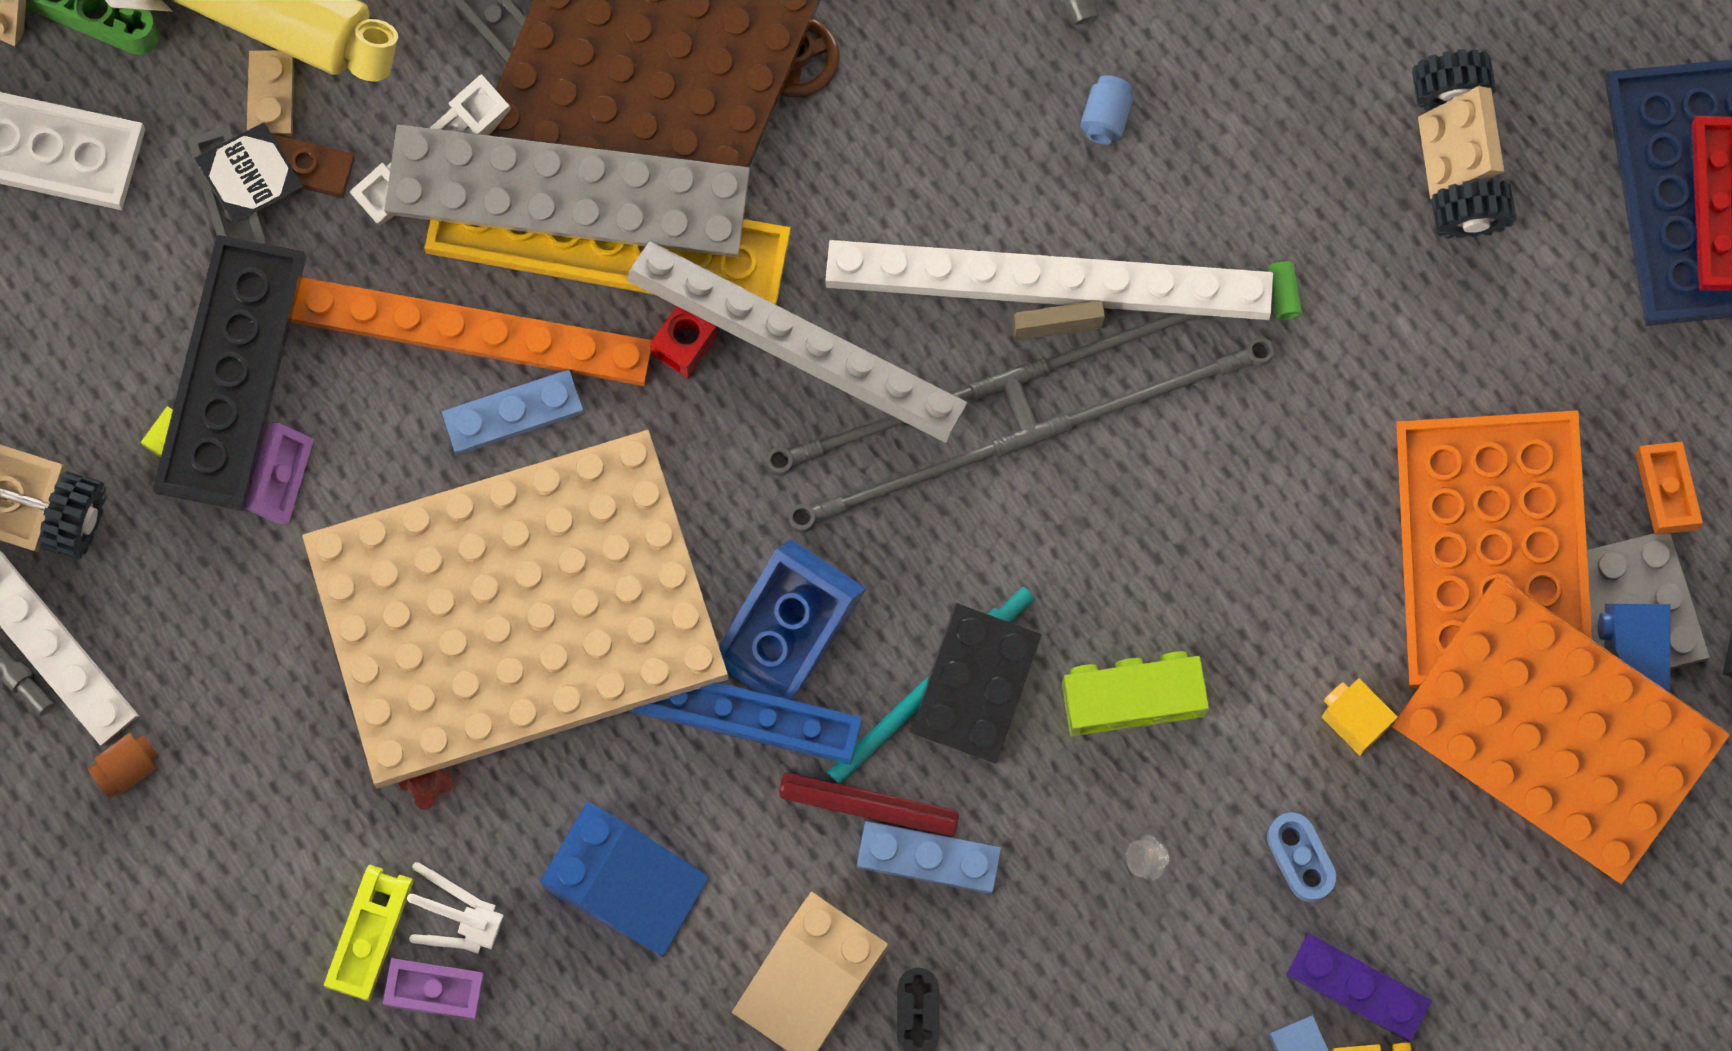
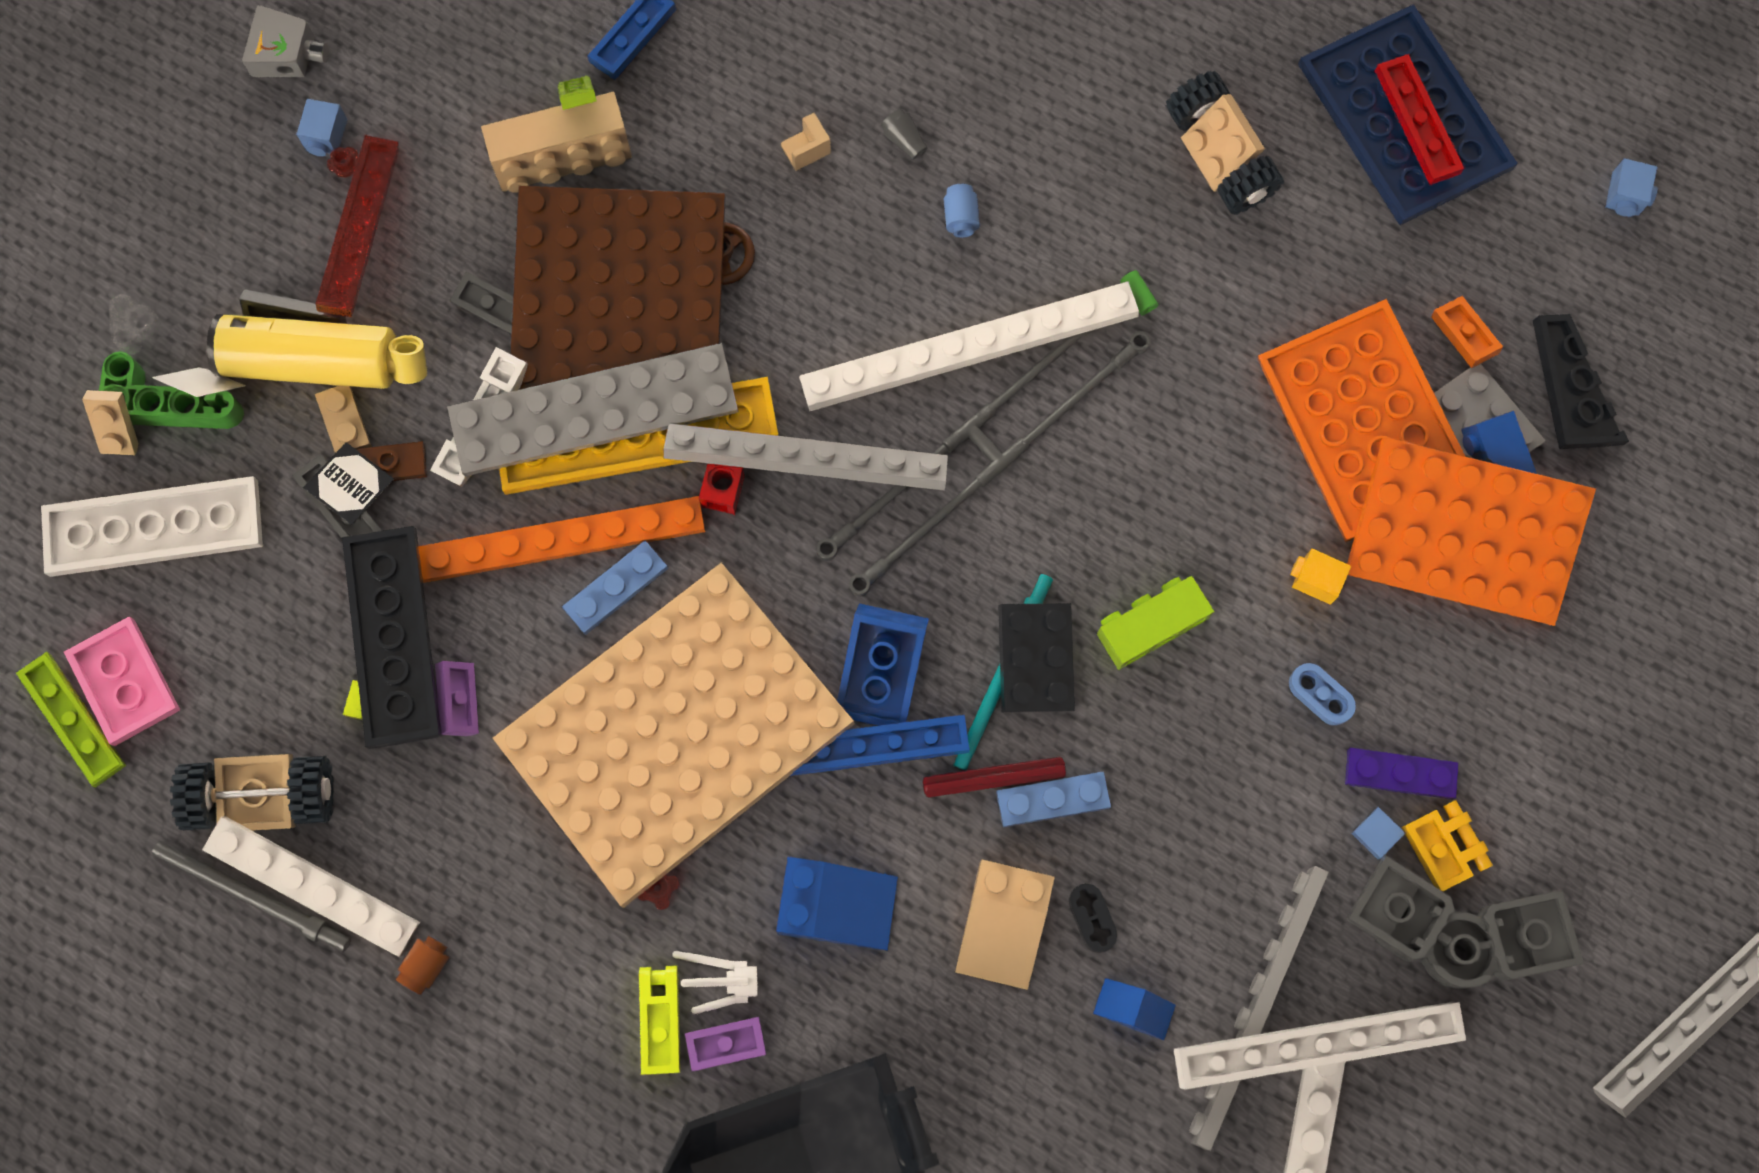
camera: 20 degrees left, 0 degrees up
dark tan tile [1012,300,1105,341] -> none
clear plate [1126,834,1169,880] -> none

